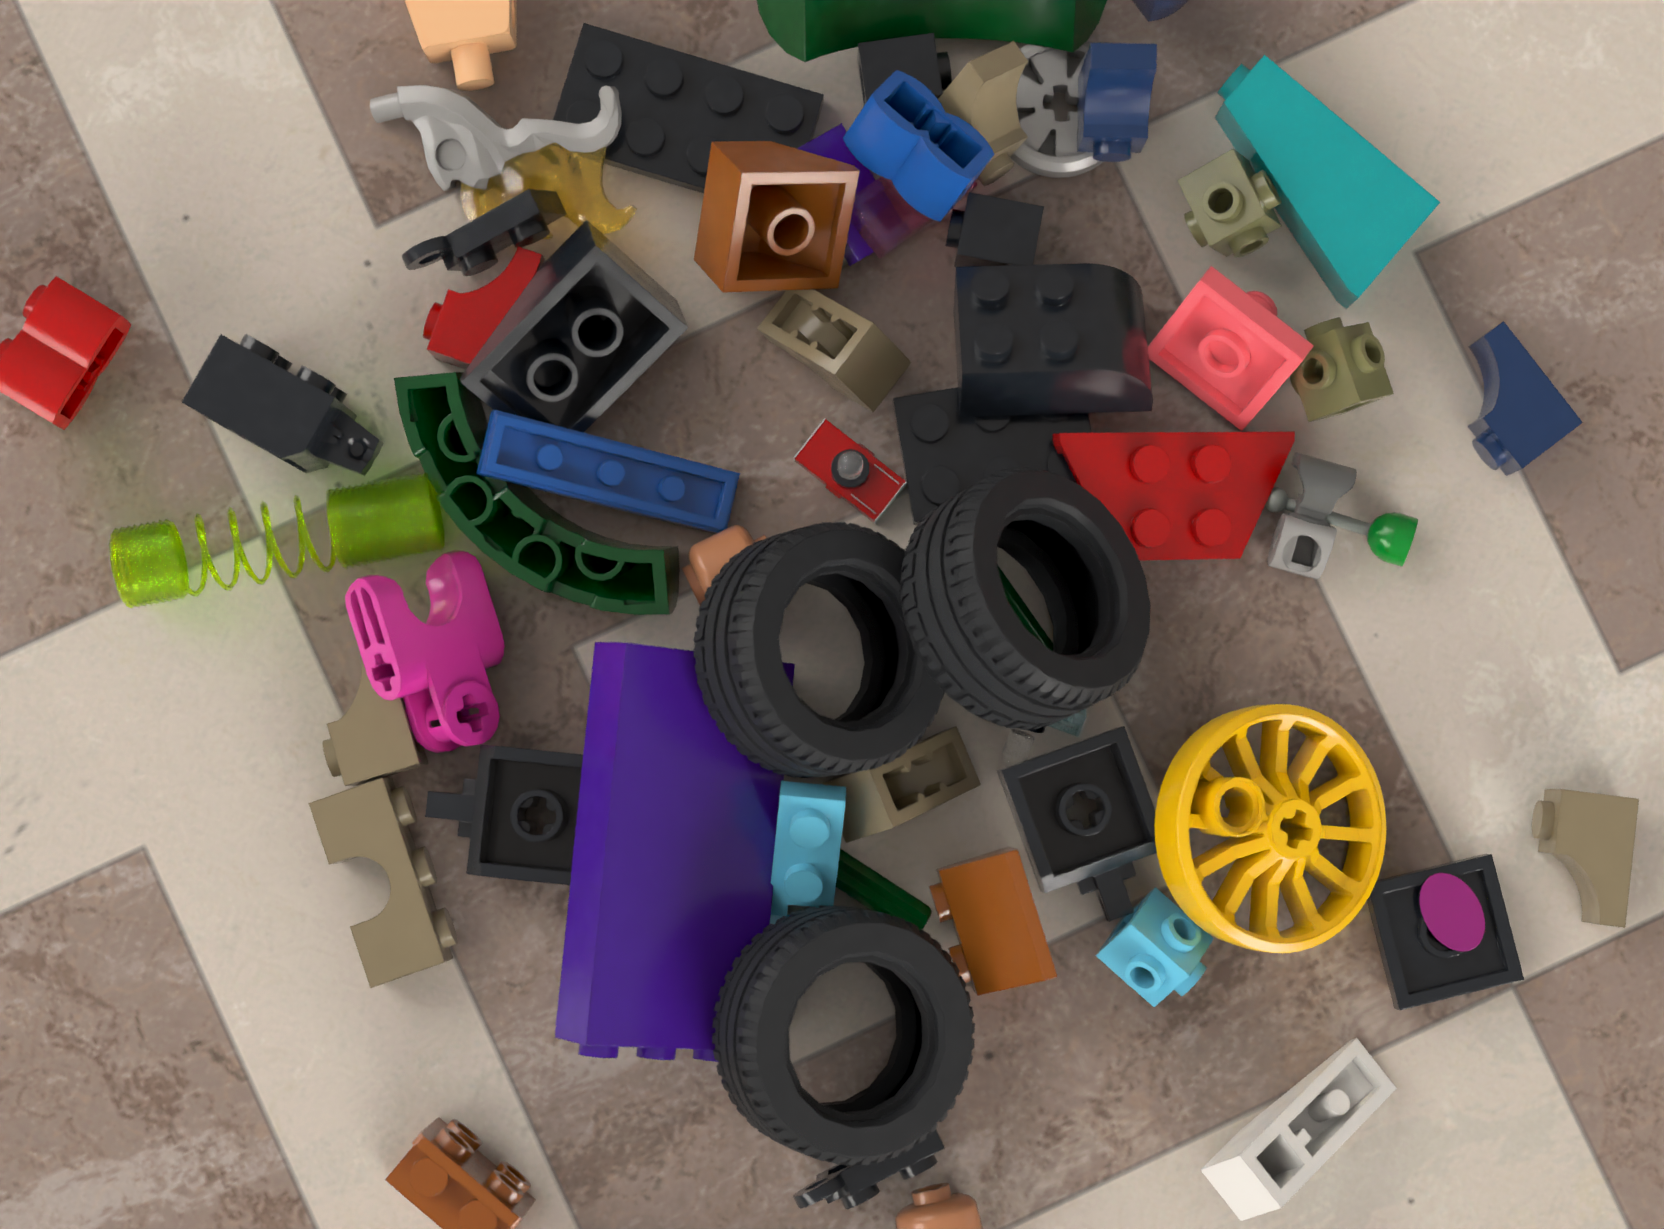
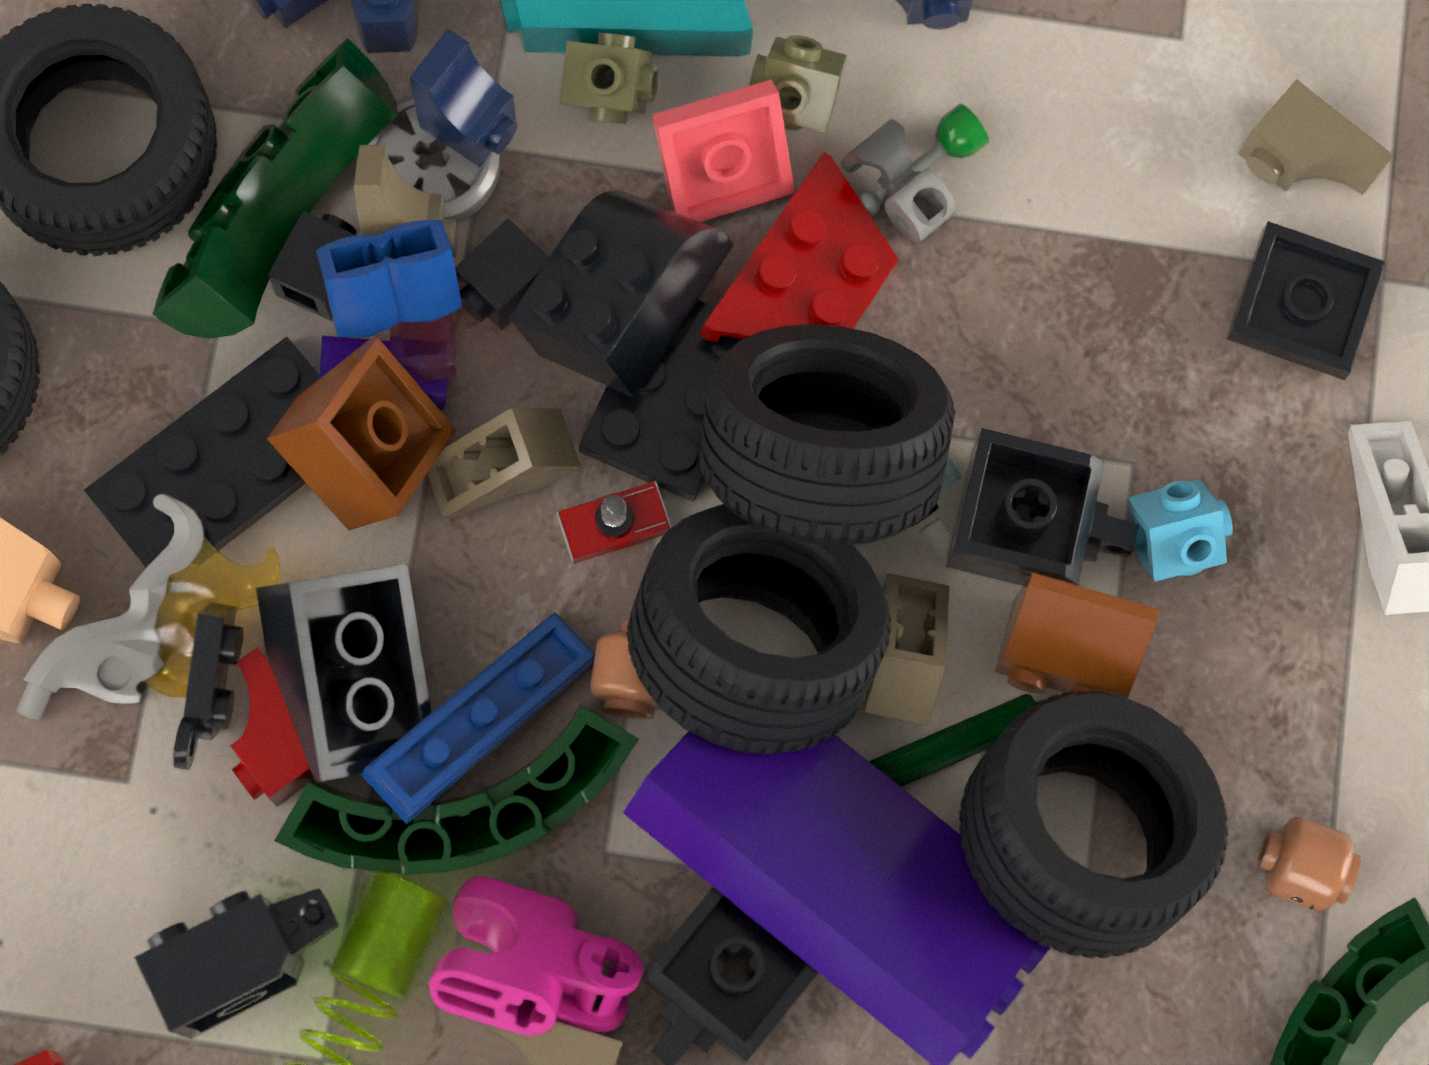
camera: 60 degrees left, 10 degrees down
medium azure plate [770,781,846,924] -> none
black hinge [793,1129,945,1209] -> none
yellow piece [1155,704,1386,953] -> none
magenta sticker [1419,873,1485,952] -> none

